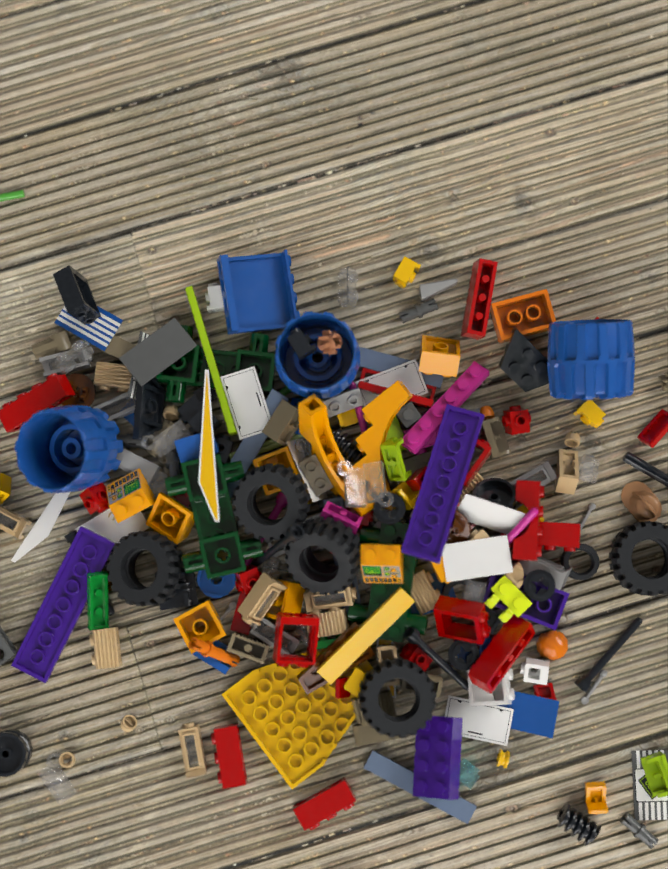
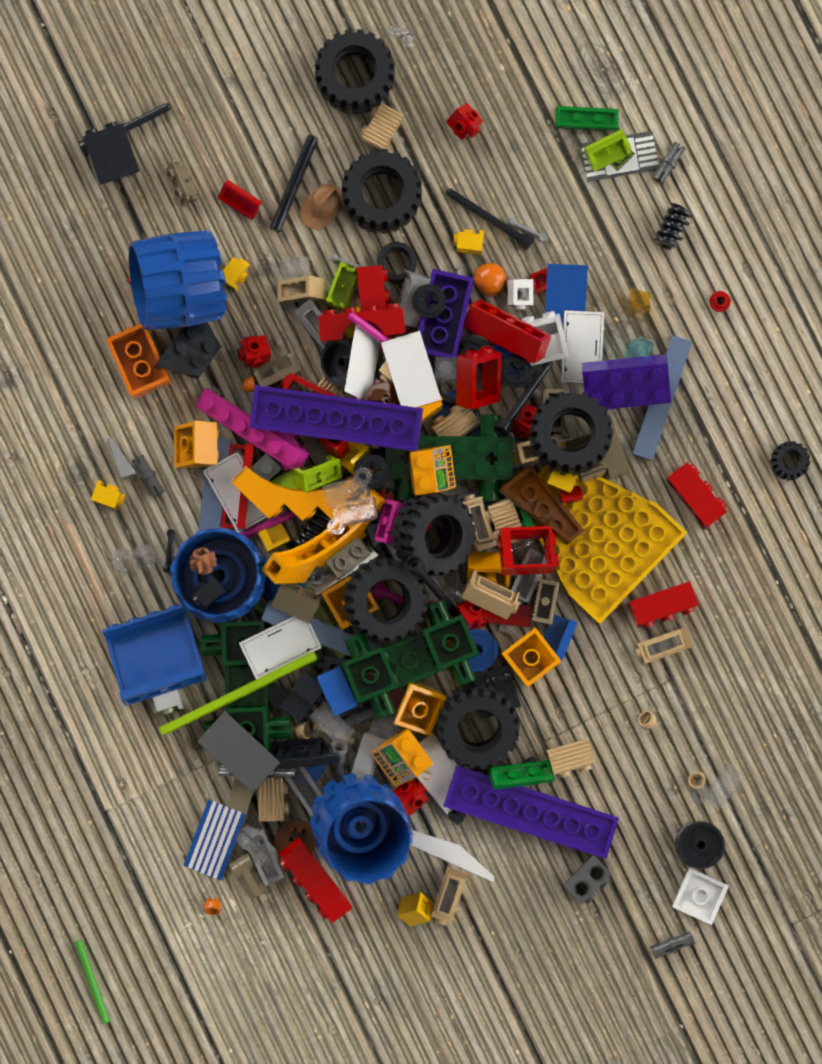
camera: 105 degrees left, 0 degrees up
black window [53,265,101,325] -> none
orange pin [188,637,240,667] -> none
yellow sticker [198,370,220,522] -> none
yellow tile [316,587,415,685] -> none
light grey hinge [323,387,364,418] -> none
red brick [461,258,498,340] -> none
neon yellow plate [484,575,532,623] -> none
yellow bush [496,749,510,769] -> none
tan tile [504,561,524,589] -> none
tan hinge [564,431,581,448] -> none
light orange bracket [585,781,608,814] -> none
none -> black hinge [163,529,175,573]
none -> orange hinge [204,897,221,915]
none -> lime hinge [326,262,358,311]
none -> yellow brick [453,229,484,255]
none -> clear yellow panel [627,287,651,314]
none -> red plate [709,291,731,312]

